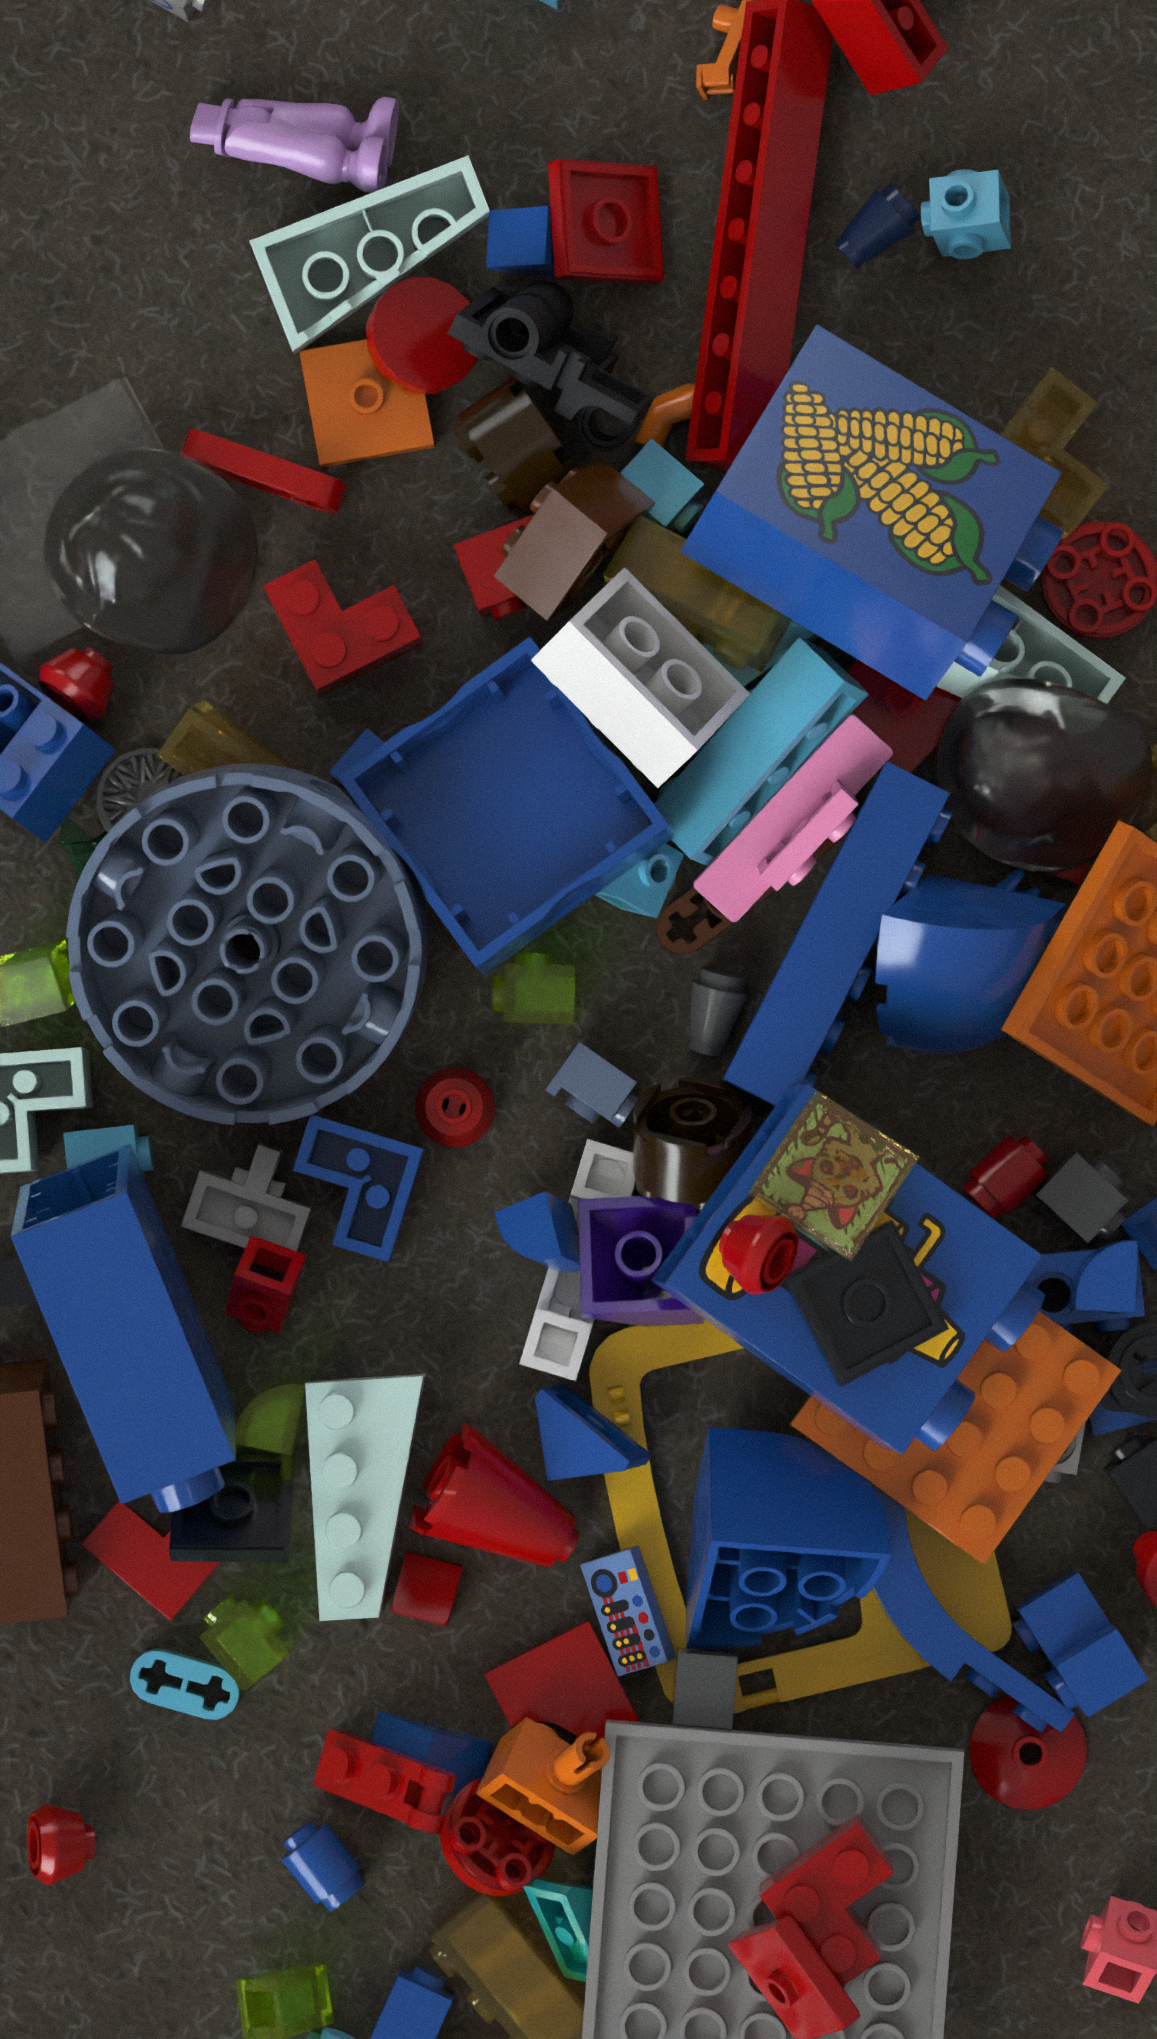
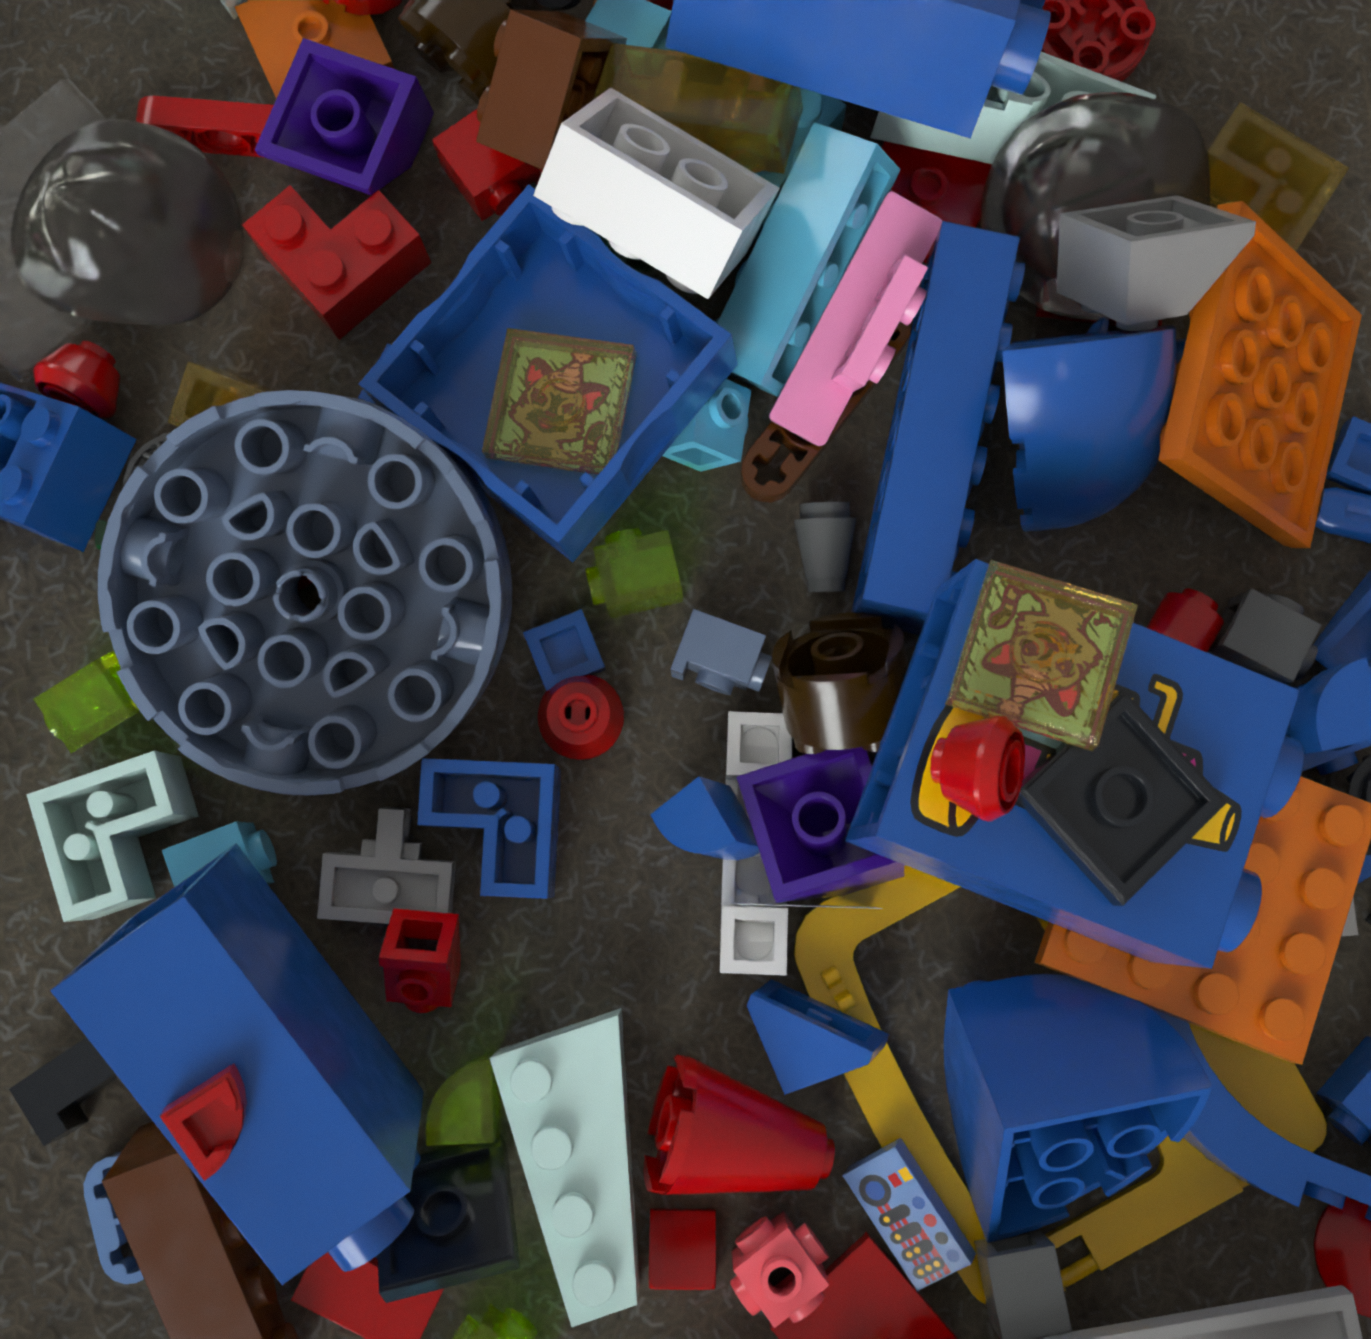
camera: 15 degrees left, 5 degrees down
none -> red tile [160,1063,247,1181]
none -> dark purple slope [255,38,434,195]
none -> clear yellow tile [482,328,637,475]
none -> blue tile [523,609,606,691]
none -> coral brick [730,1211,829,1328]
none -> white sticker [732,903,883,909]
none -> light grey slope [1057,195,1256,331]

